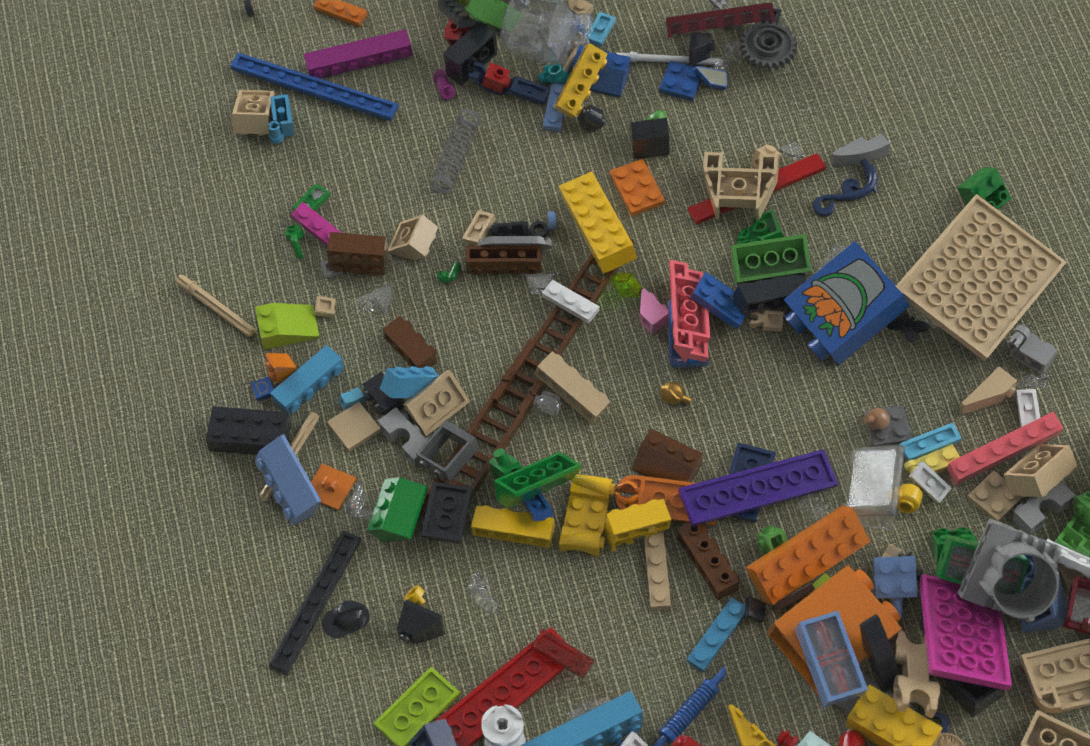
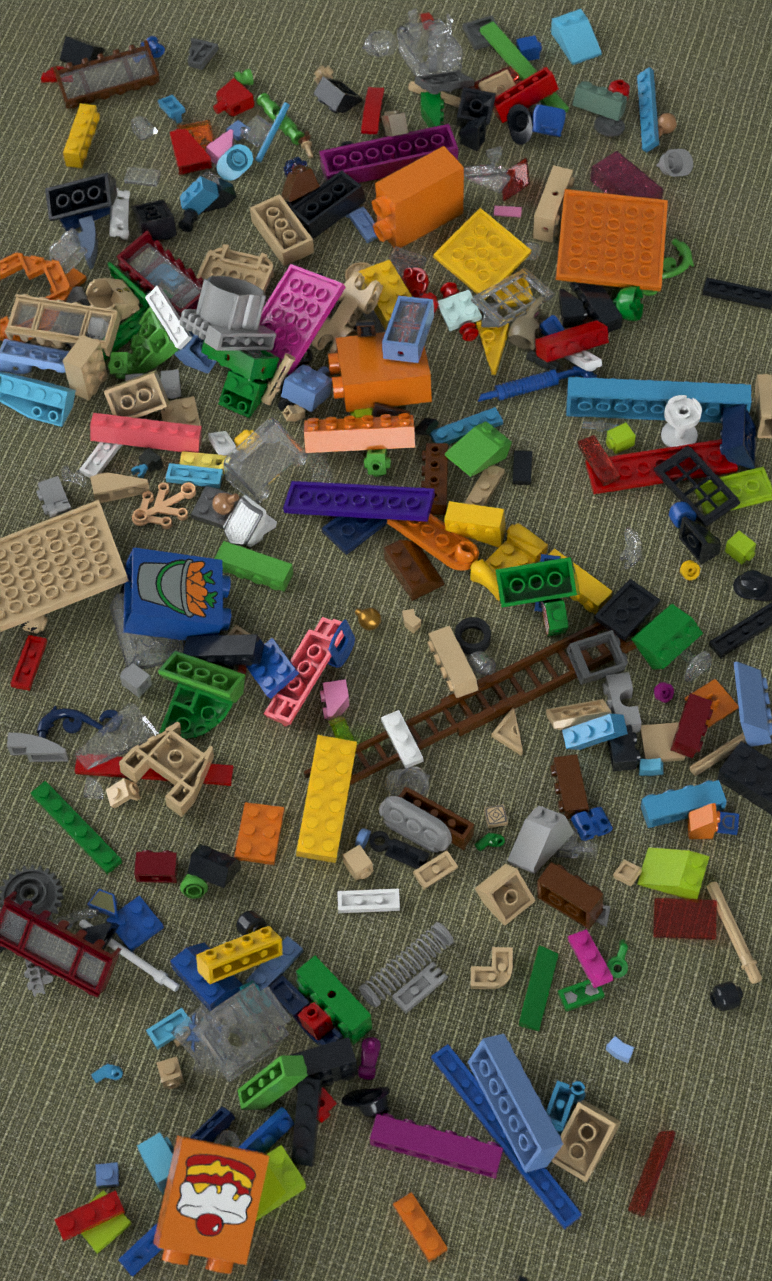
camera: 150 degrees left, 0 degrees up
none -> red plate [10,635,47,691]
none -> green plate [30,781,122,875]
none -> clear wedge [74,703,159,770]
none -> light grey brick [120,663,152,698]
none -> pearl dark grey piece [131,447,163,479]
none -> light nougat plant [132,482,196,529]
none -> dark red brick [134,850,179,883]
none -> bright green brick [214,541,293,592]
none -> white piece [223,495,277,547]
none -> tan pin [261,353,295,405]
none -> green brick [296,955,372,1045]
none -> white plate [338,889,400,913]
none -> black piece [341,1087,390,1117]
none -> tan brick [342,845,373,881]
none -> light grey hinge [392,962,448,1014]
none -> tan piece [402,609,421,634]
none -> bright green slope [444,421,512,477]
none -> black tyre [455,617,491,655]
none -> medium blue brick [468,1034,563,1173]
none -> tan plate [470,947,513,989]
none -> tile [484,804,508,828]
none -> tan tile [491,708,523,755]
none -> light grey slope [507,806,575,874]
none -> black tile [512,450,532,485]
none -> green slope [519,945,559,1032]
none -> blue piece [571,807,613,841]
none -> lime brick [606,422,636,454]
none -> light blue piece [606,1036,634,1063]
none -> clear red slope [628,1130,676,1217]
none -> clear red piece [653,898,717,940]
none -> black piece [654,446,741,527]
none -> magenta tile [654,682,674,703]
none -> blue head [669,502,696,529]
none -> dark red brick [670,693,713,759]
none -> black head [710,981,743,1011]
none -> lime brick [725,531,756,565]

